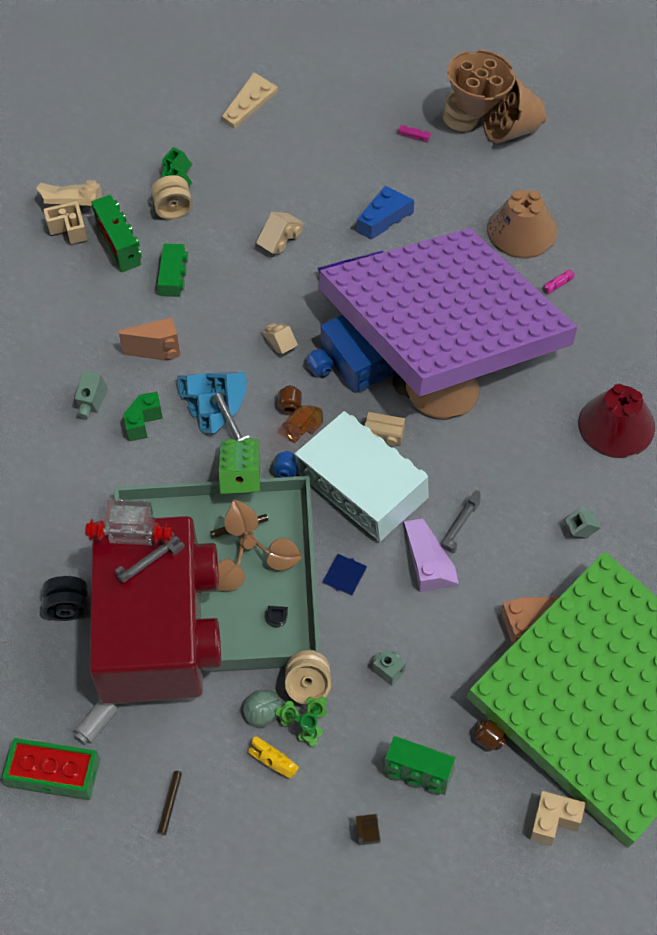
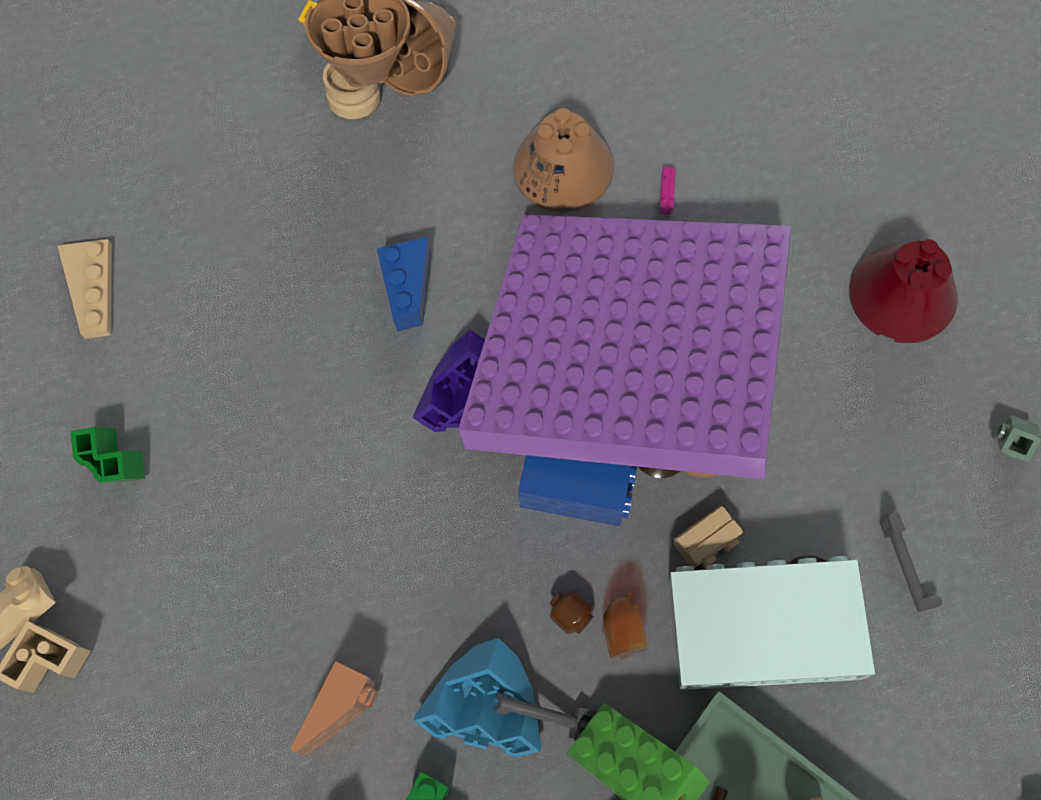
camera: 45 degrees left, 10 degrees up
green brick [91,194,142,272] -> none
tan wheel [151,175,193,219] -> none
green brick [157,243,189,297] -> none
tan brick [256,212,304,254] -> none
tan slope [262,323,298,354] -> none
blue head [272,451,297,478] -> none
blue head [306,350,333,377] -> none
clear blue piece [323,554,367,596] -> none
dark pink axle [398,125,431,142] -> none
lavender wedge [404,518,459,592] -> none

